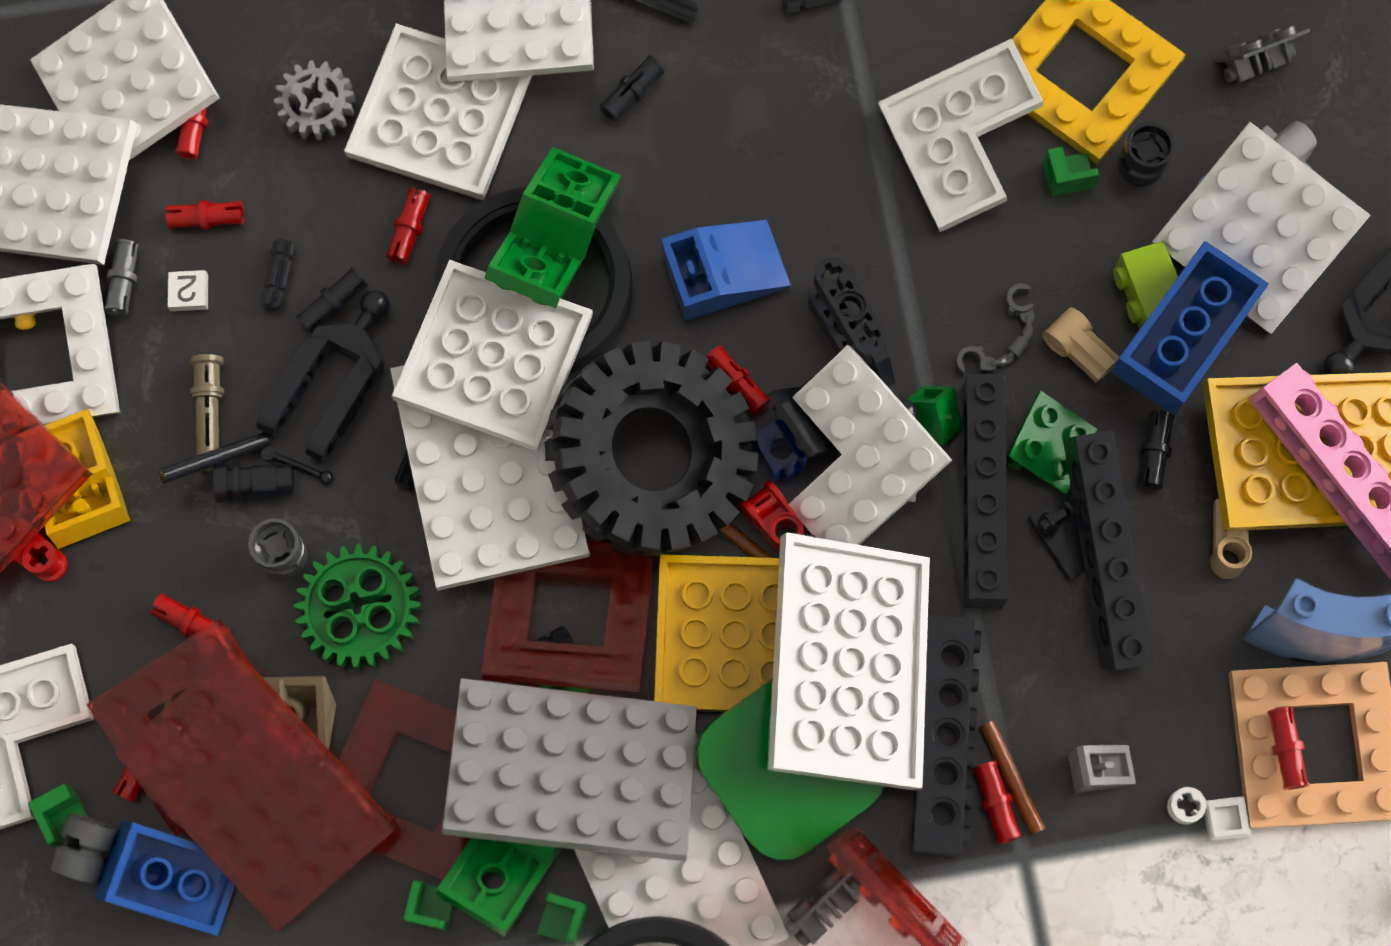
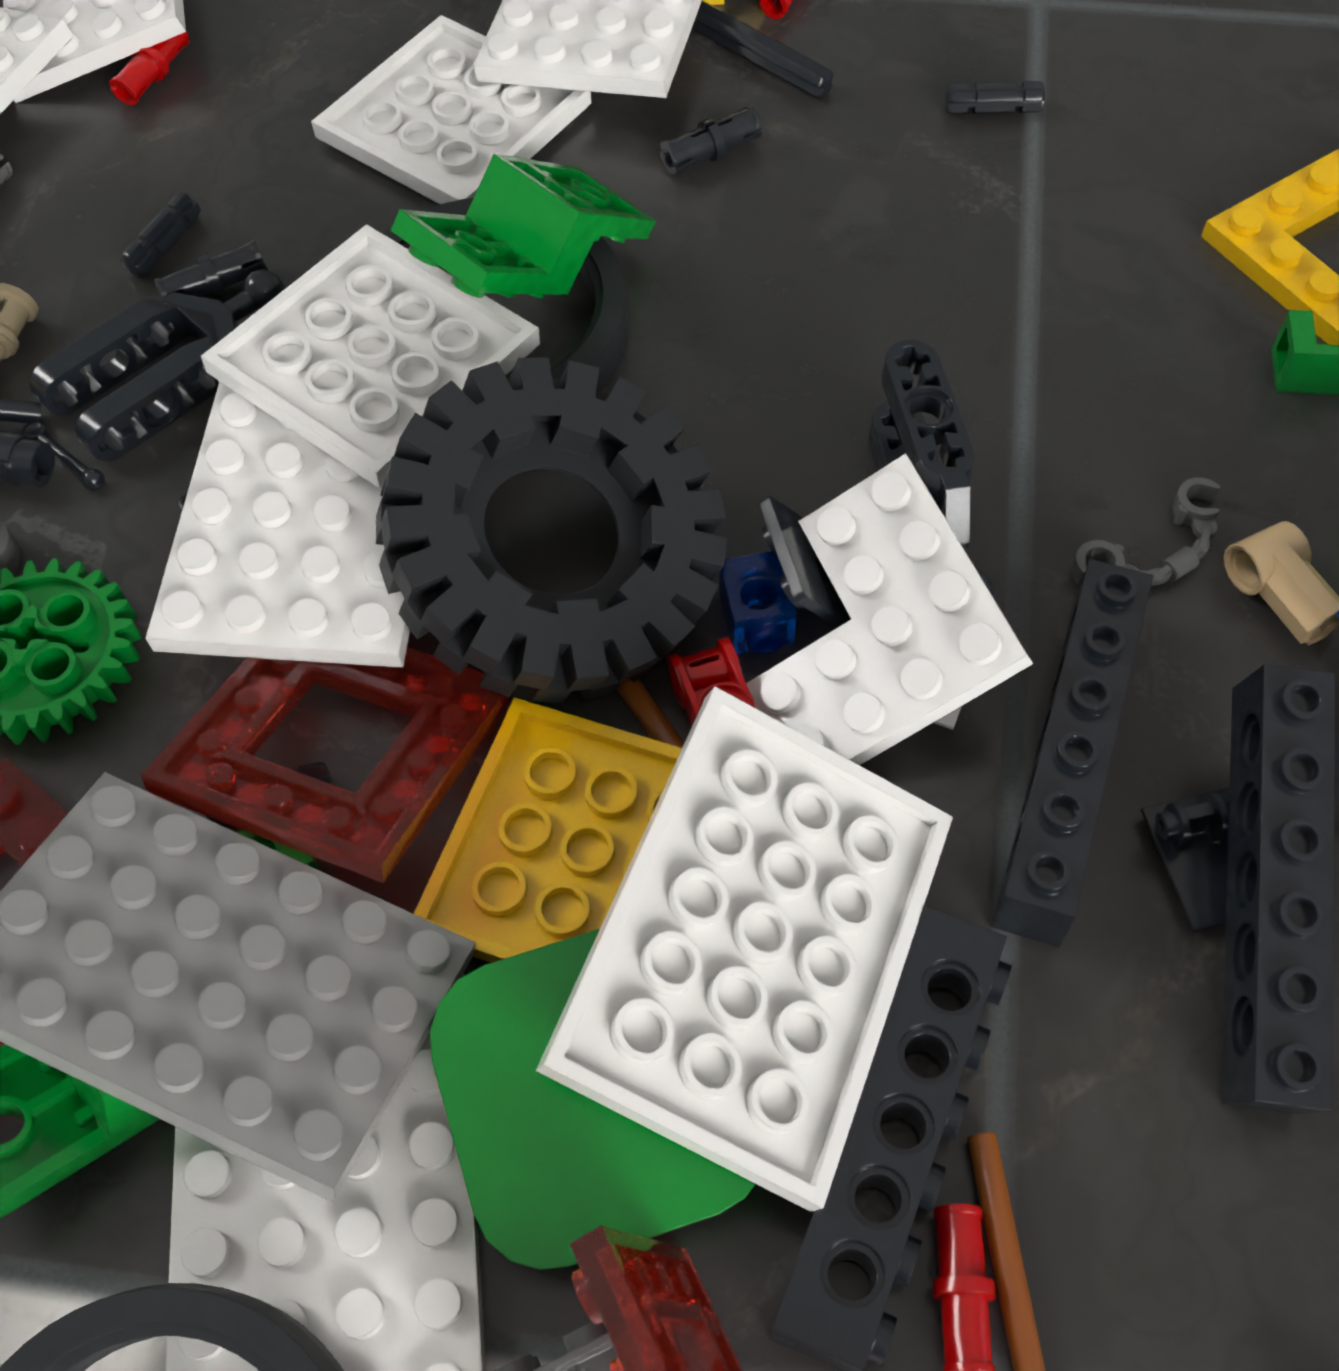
camera: 20 degrees right, 15 degrees down
red pin [165,200,244,230] -> none
white tile [168,270,208,311] -> none
light grey gear [274,60,356,140] -> none
red pin [385,188,431,265] -> none
green panel [537,892,588,946] -> none
blue slope [661,220,791,321] -> none
red pin [706,345,771,416] -> none
white plate [878,39,1044,232] -> none
green panel [906,386,962,445] -> none
green hinge [1006,390,1097,494] -> none
light grey slope [1068,745,1136,793] -> none

